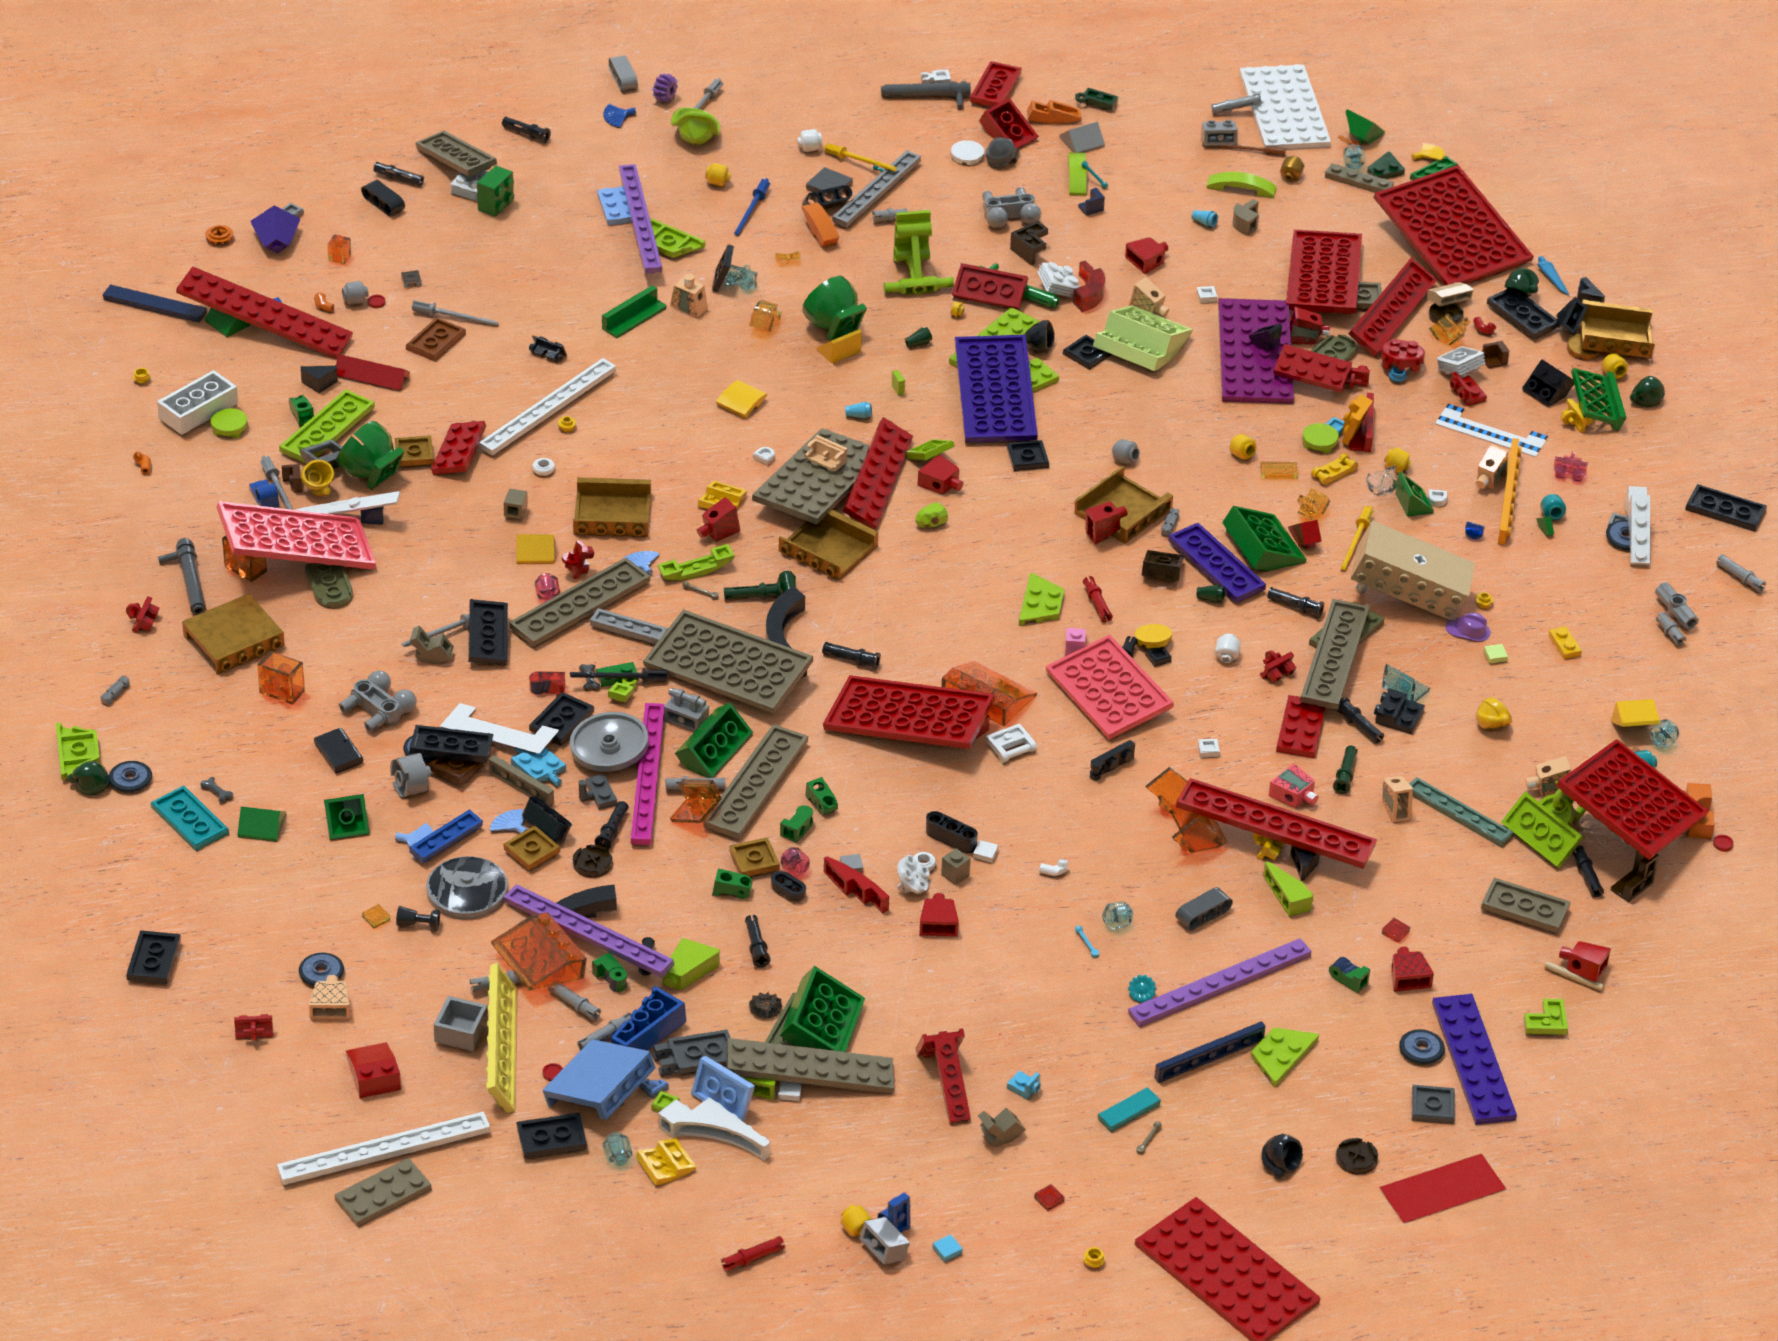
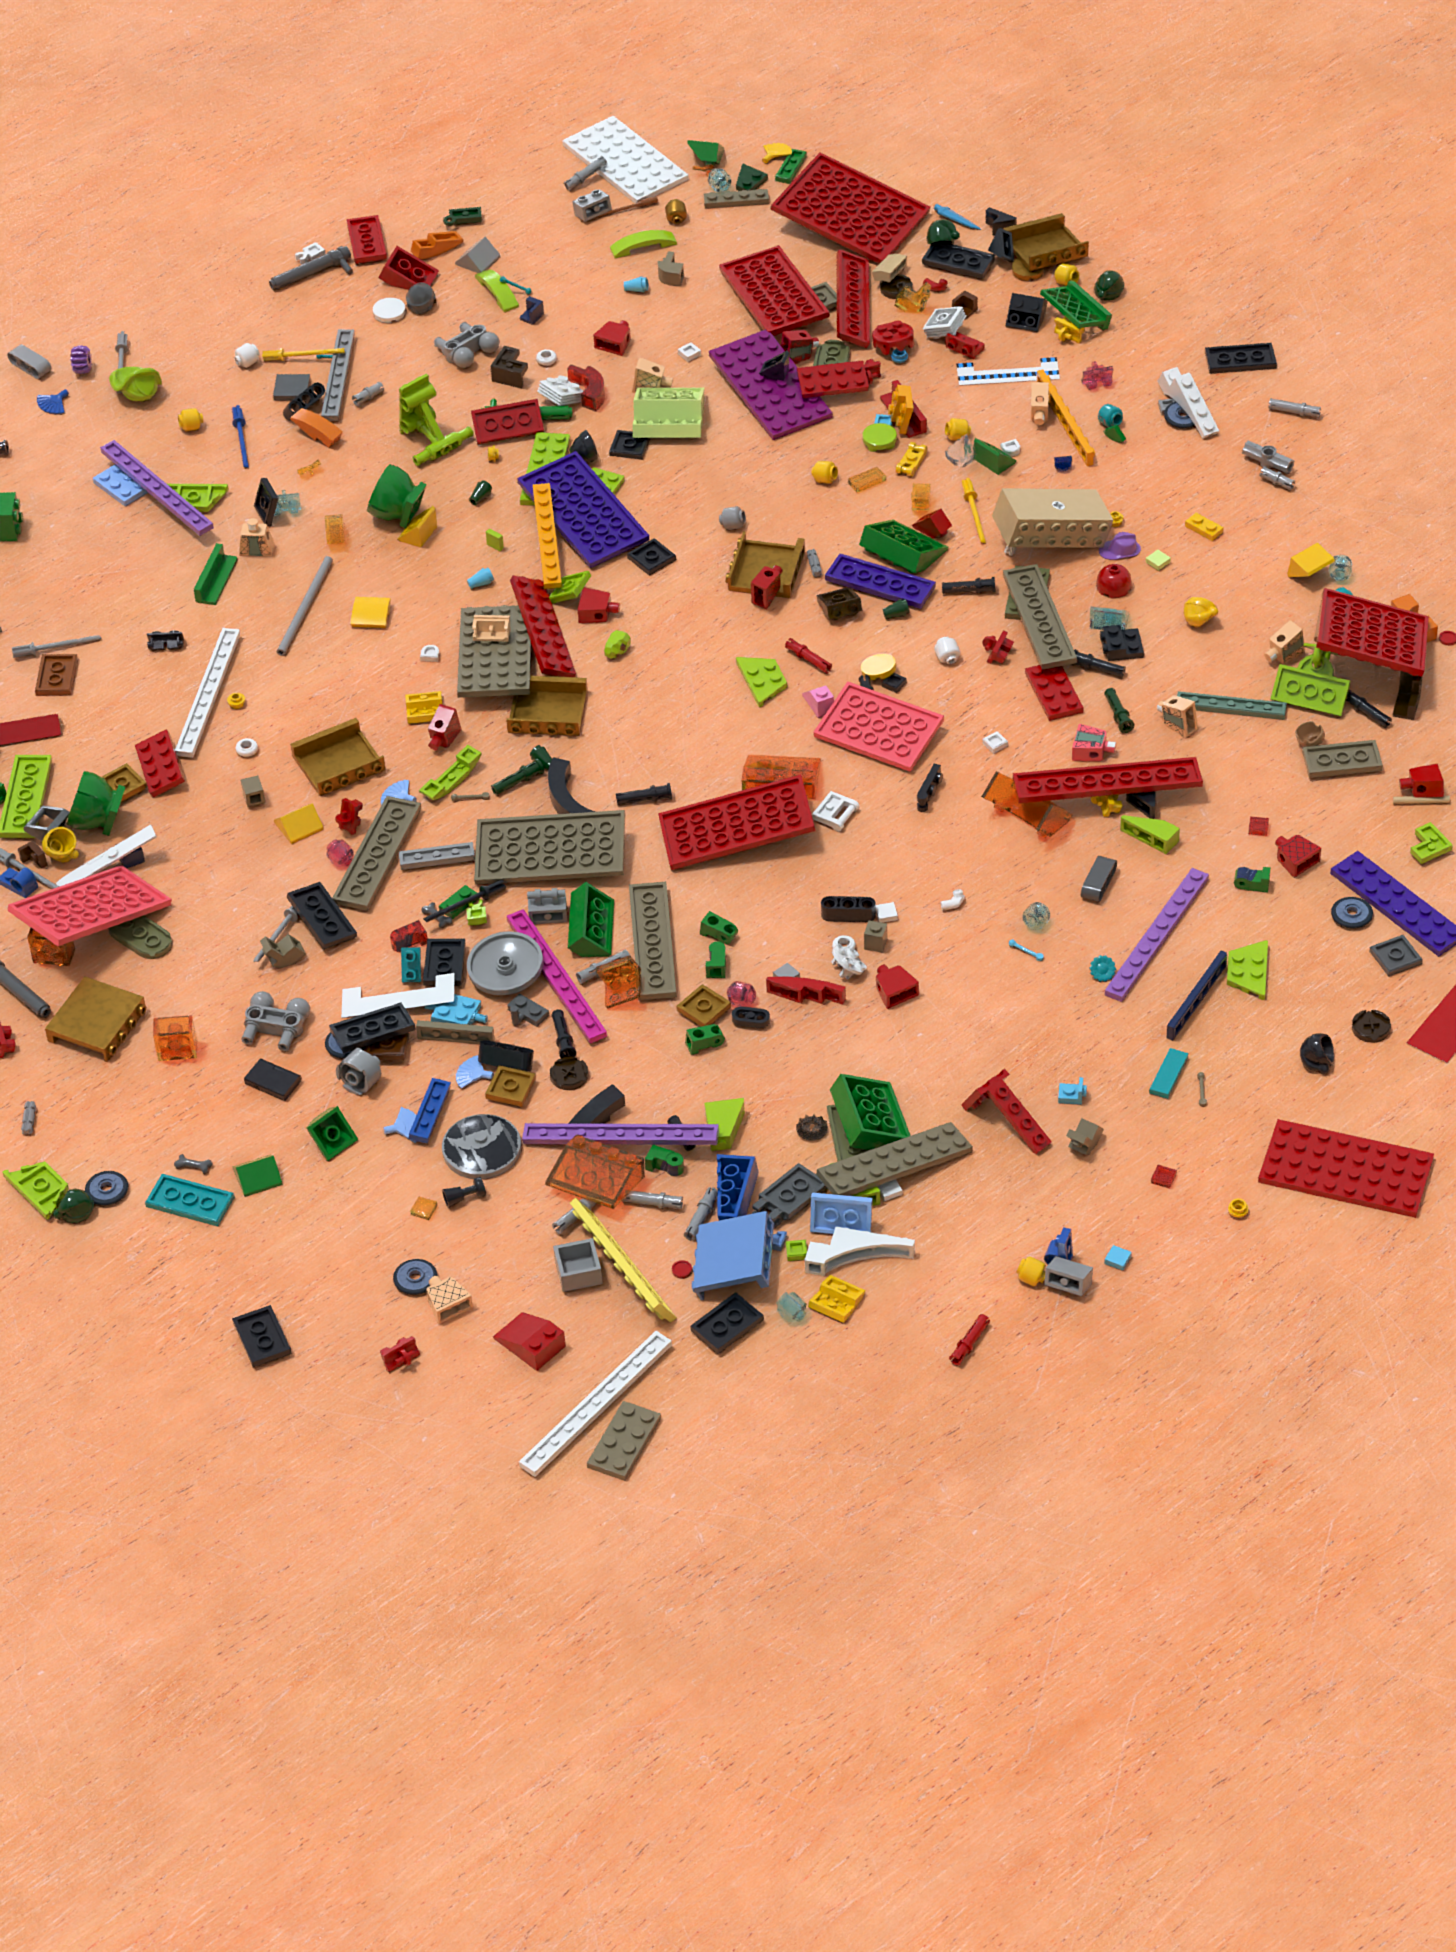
camera: 25 degrees left, 5 degrees up
black pin [745,915,771,967] -> none
none -> light grey piece [277,556,333,656]
none -> teal hips [401,947,421,982]
none -> light orange plate [533,483,562,589]
none -> white piece [536,349,557,366]
none -> red cylinder [1096,564,1132,598]
none -> medium nougat hair [1295,721,1325,747]

